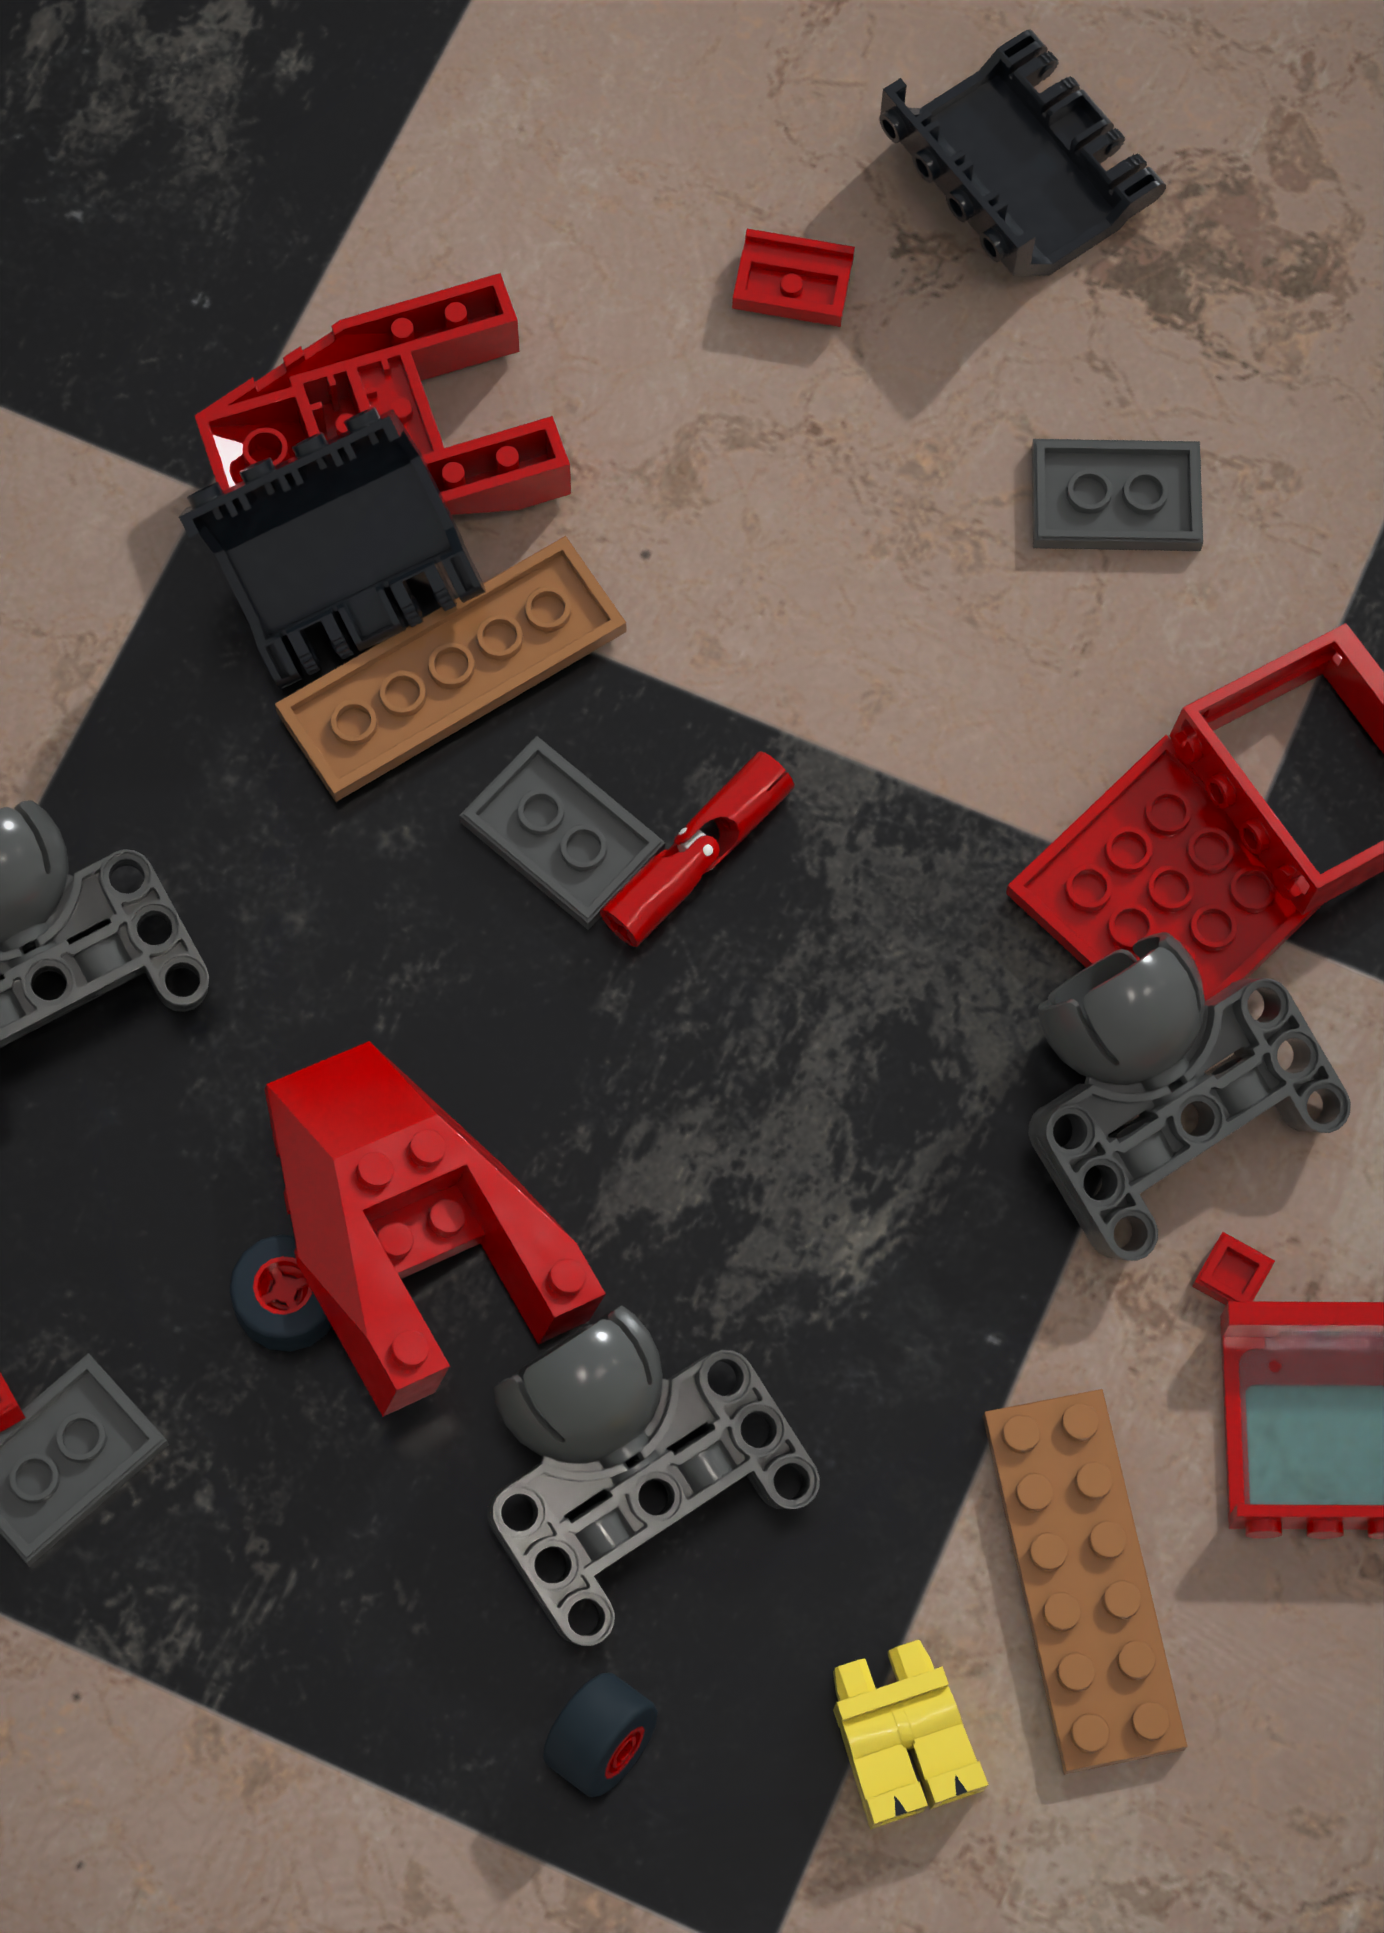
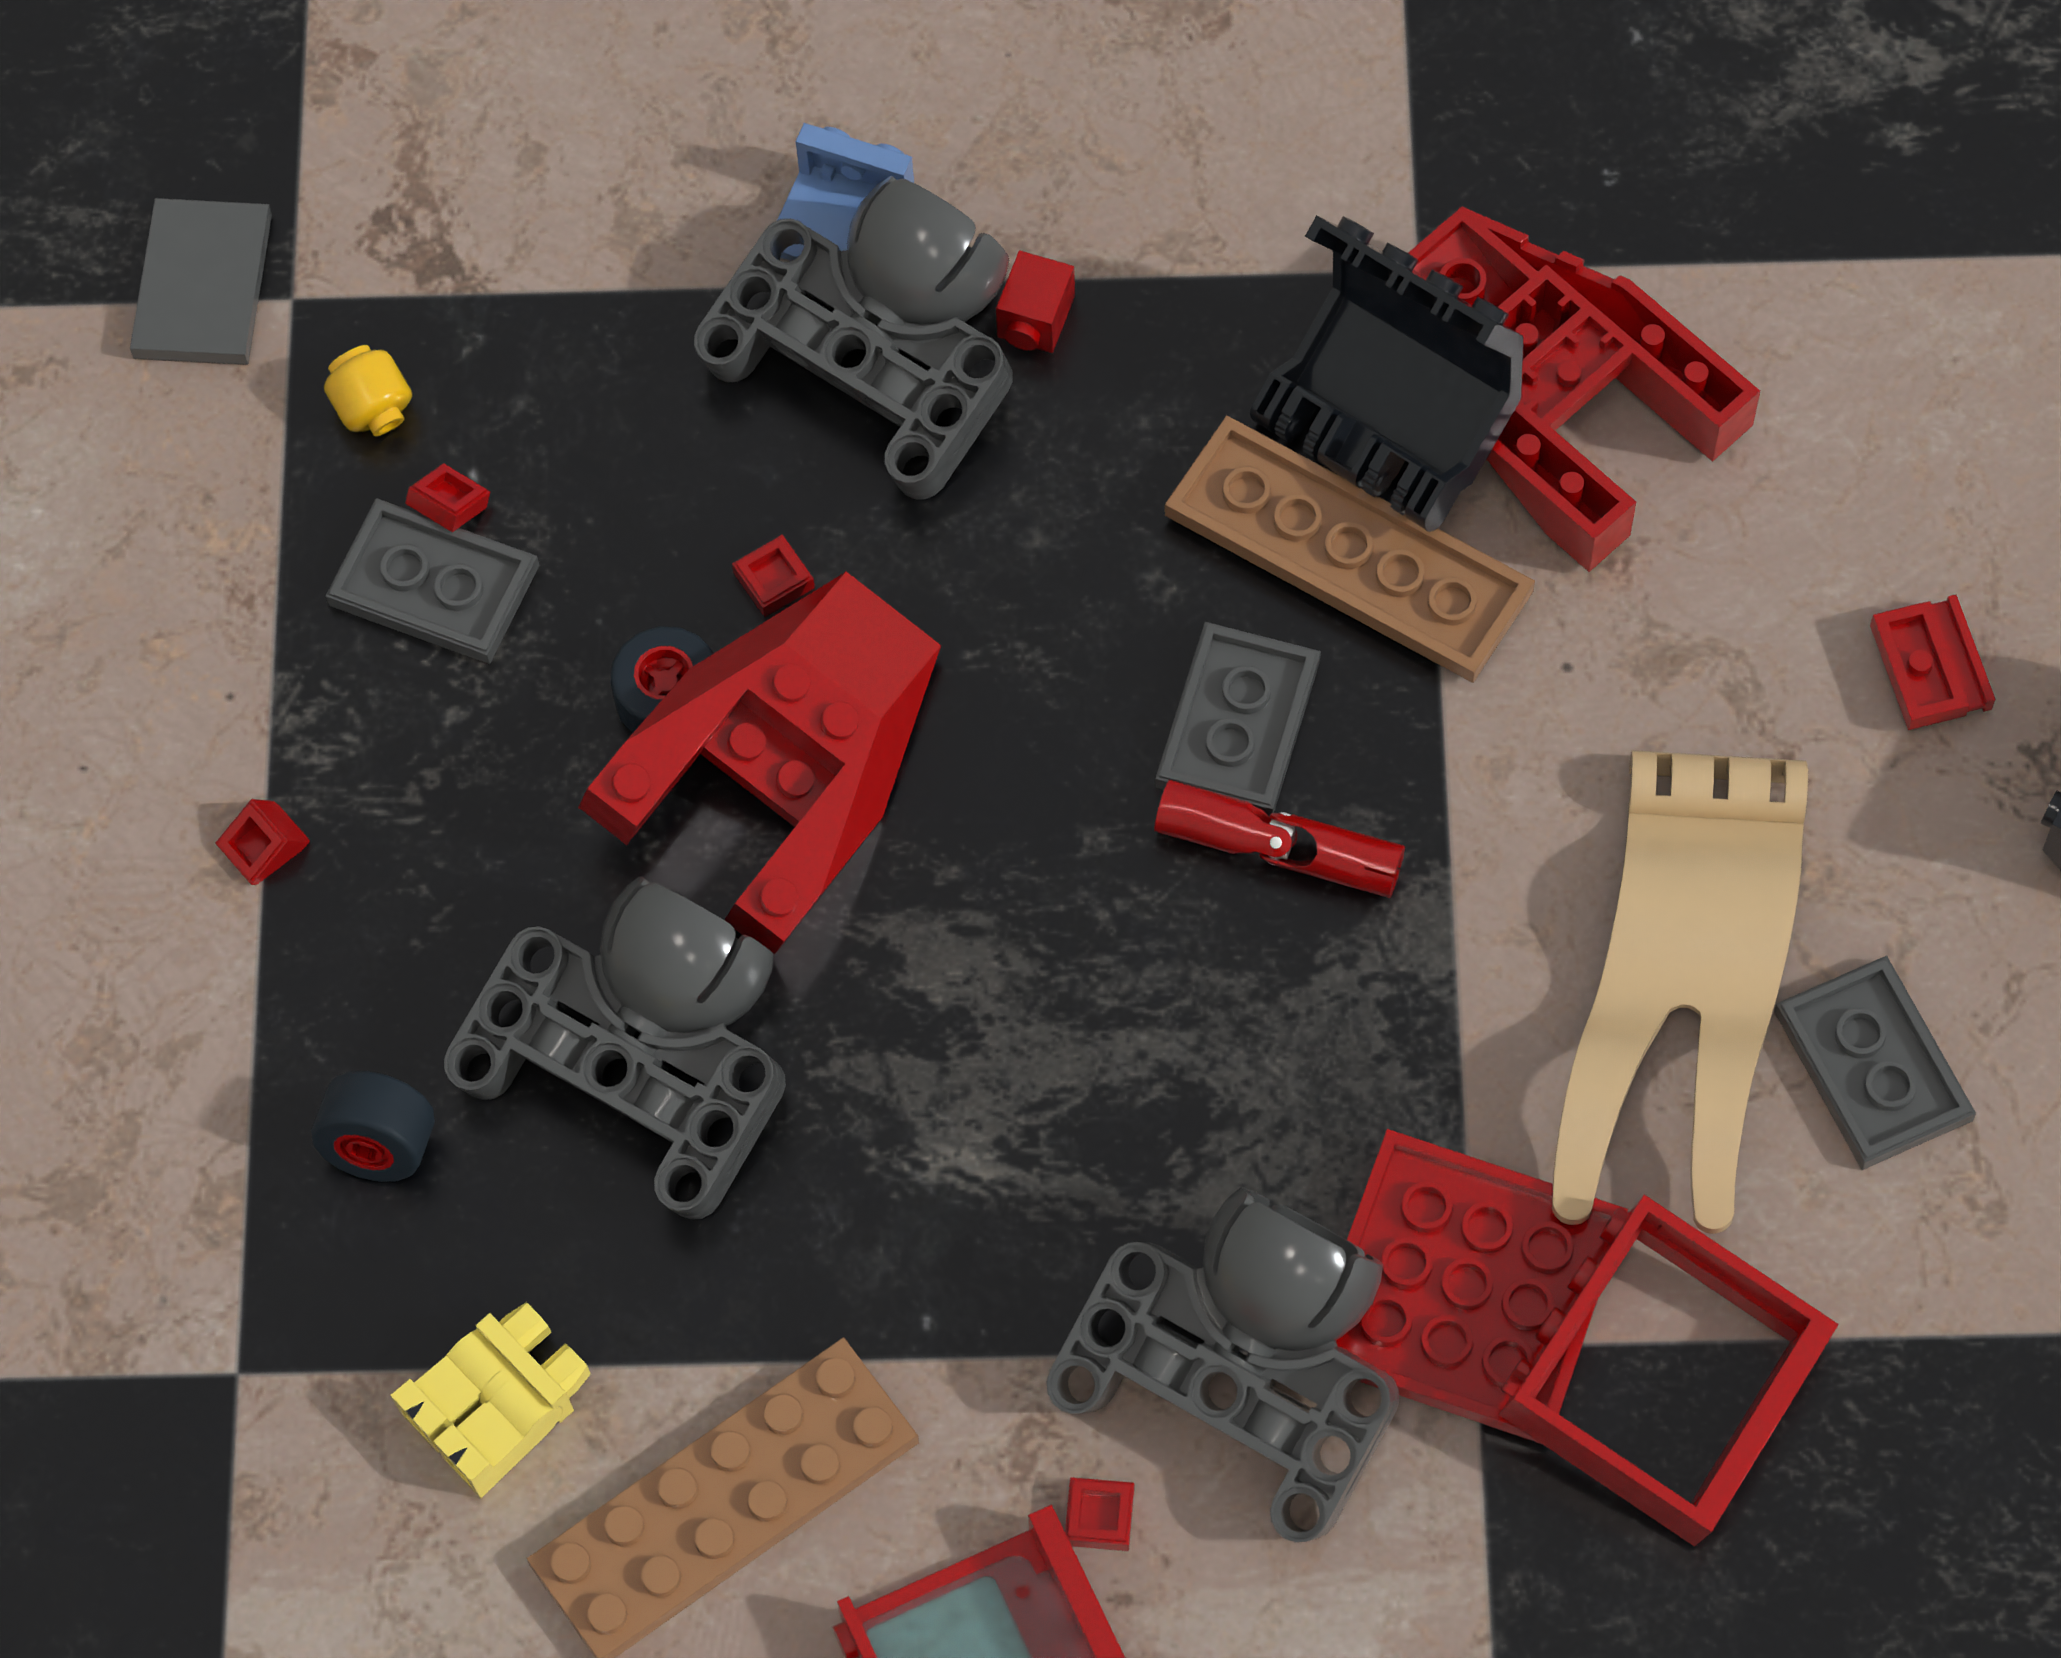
camera: 70 degrees right, 5 degrees down
none -> red slope [215,799,310,885]
none -> red tile [732,535,815,617]
none -> red brick [996,250,1075,353]
none -> tan flag [1552,750,1808,1234]

